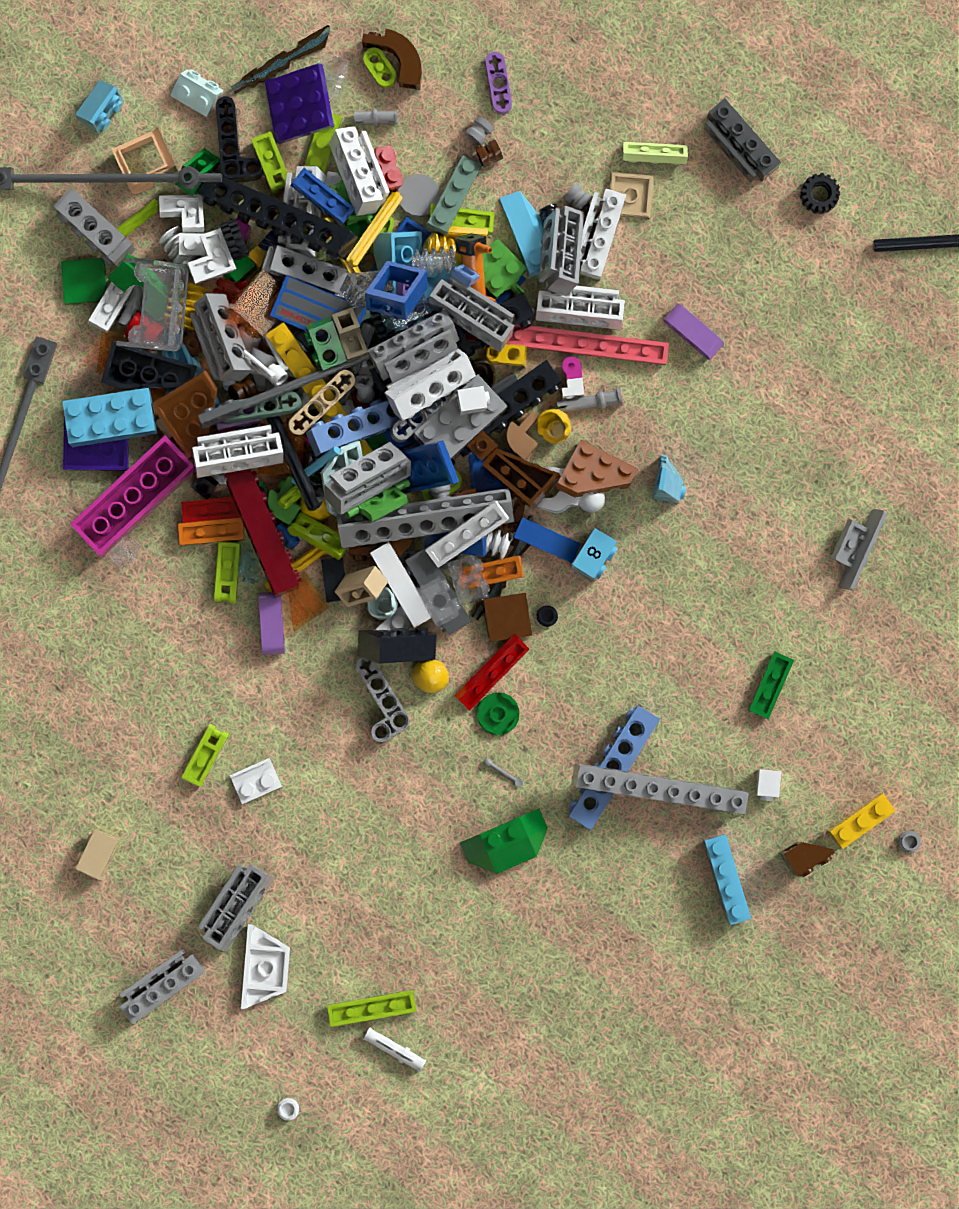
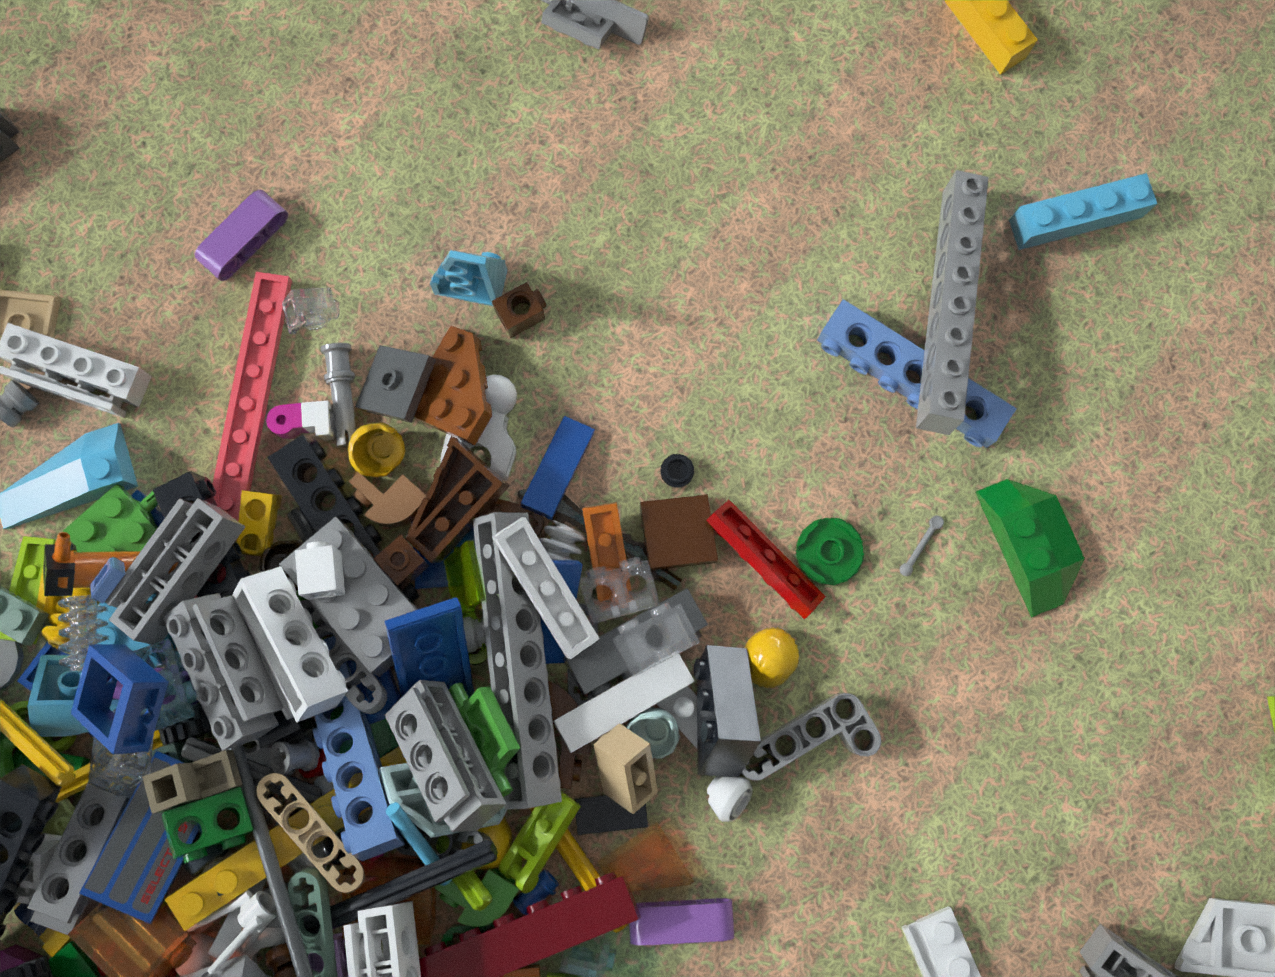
camera: 90 degrees left, 5 degrees down
white brick [536,282,625,330] -> none
black bush [539,204,557,222] -> none
light grey brick [539,206,584,296] -> none
medium azure brick [571,528,618,582] -> none
green plate [748,651,794,720] -> none
white brick [755,769,781,801] -> none
reddish brown slope [779,841,835,877] -> none
black tyre [800,173,840,214] -> none
none -> clear brick [282,287,340,334]
none -> dark grey plate [355,345,436,423]
none -> clear neon green piece [444,540,485,616]
none -> reddish brown brick [492,282,547,338]
none -> white cone [707,776,753,822]

